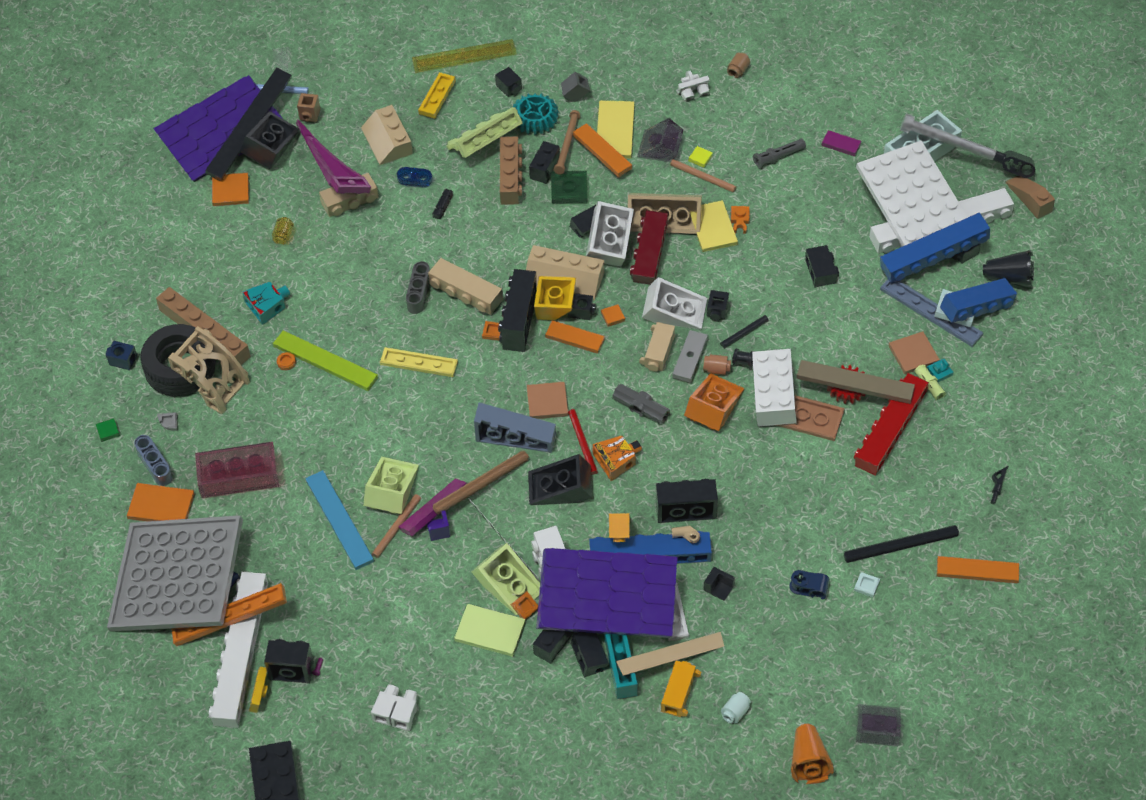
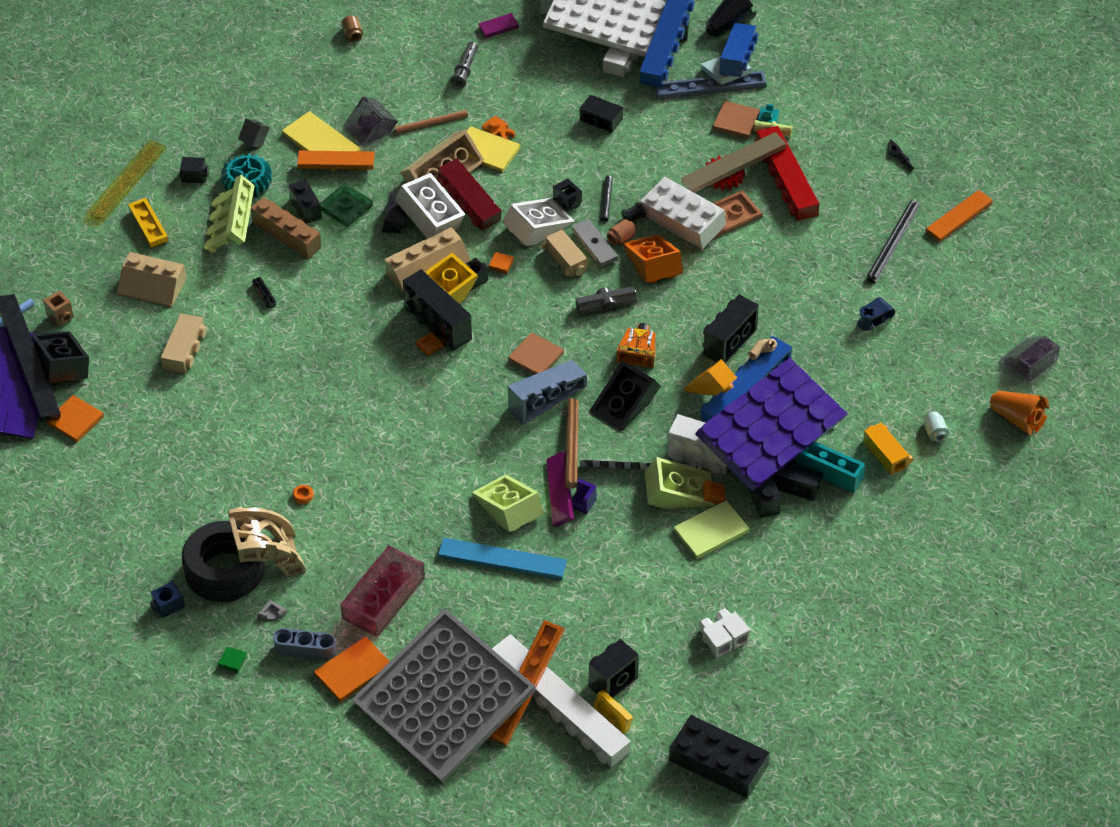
camera: 50 degrees left, 5 degrees down
medium nougat brick [156,287,251,365] -> none
teal torso [242,282,290,325] -> none
clear yellow brick [272,217,294,245] -> none
lime tile [273,330,378,391] -> none
magenta plate [296,119,371,194] -> none
nougat bar [372,494,421,558] -> none
light yellow tile [380,347,458,377] -> none
clear blue plate [397,167,432,187] -> none
dark grey beam [406,261,430,314] -> none
tan brick [428,258,503,315] -> none
orange tile [545,320,605,354] -> none
medium nougat bar [554,110,581,174] -> none
red bar [568,409,598,475] -> none
tan sticker [617,632,724,675] -> none
white hips [676,71,709,101] -> none
neon yellow tile [688,146,713,168] -> none
black panel [703,567,735,601] -> none
light aqua tile [854,572,880,597] -> none

